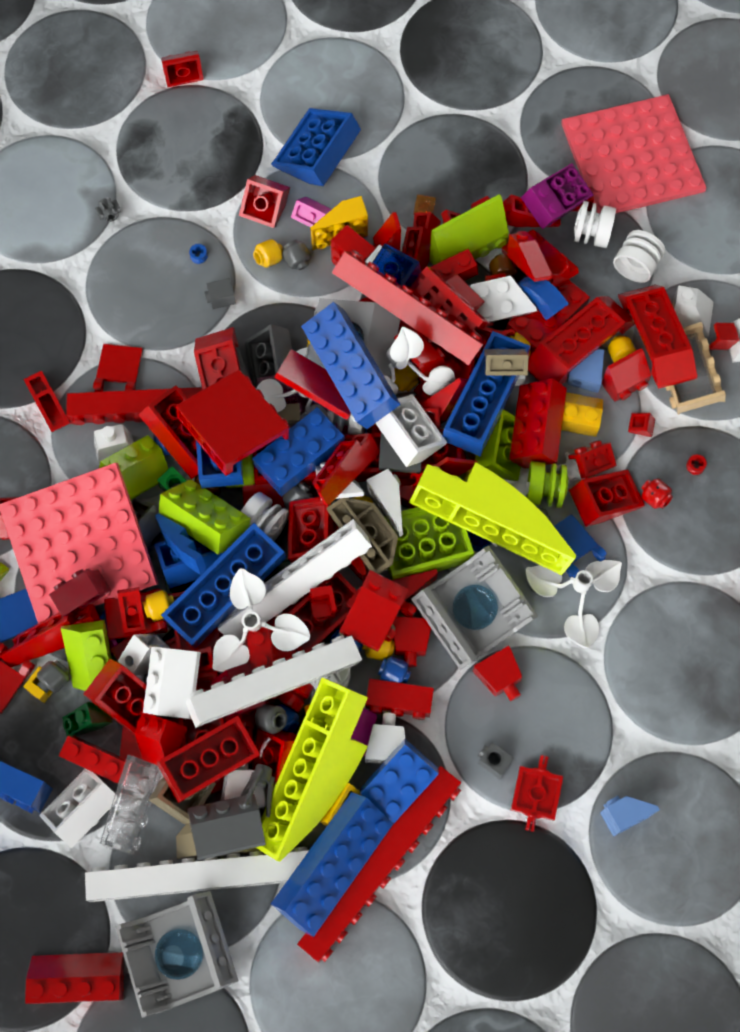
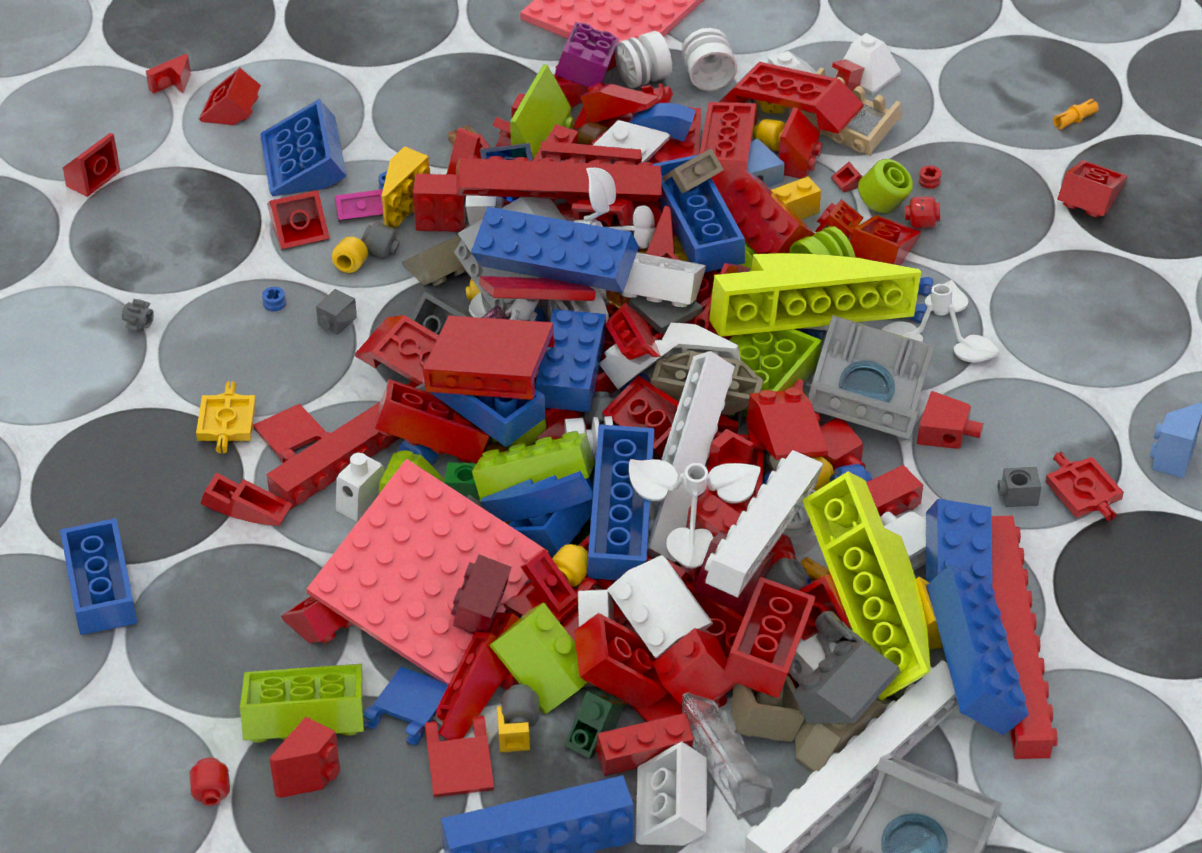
camera: 40 degrees left, 25 degrees down
none -> red slope [146,54,191,94]
none -> yellow plate [196,381,256,454]
none -> red slope [199,68,261,125]
none -> dark tan slope [402,235,466,286]
none -> lime head [858,159,913,214]

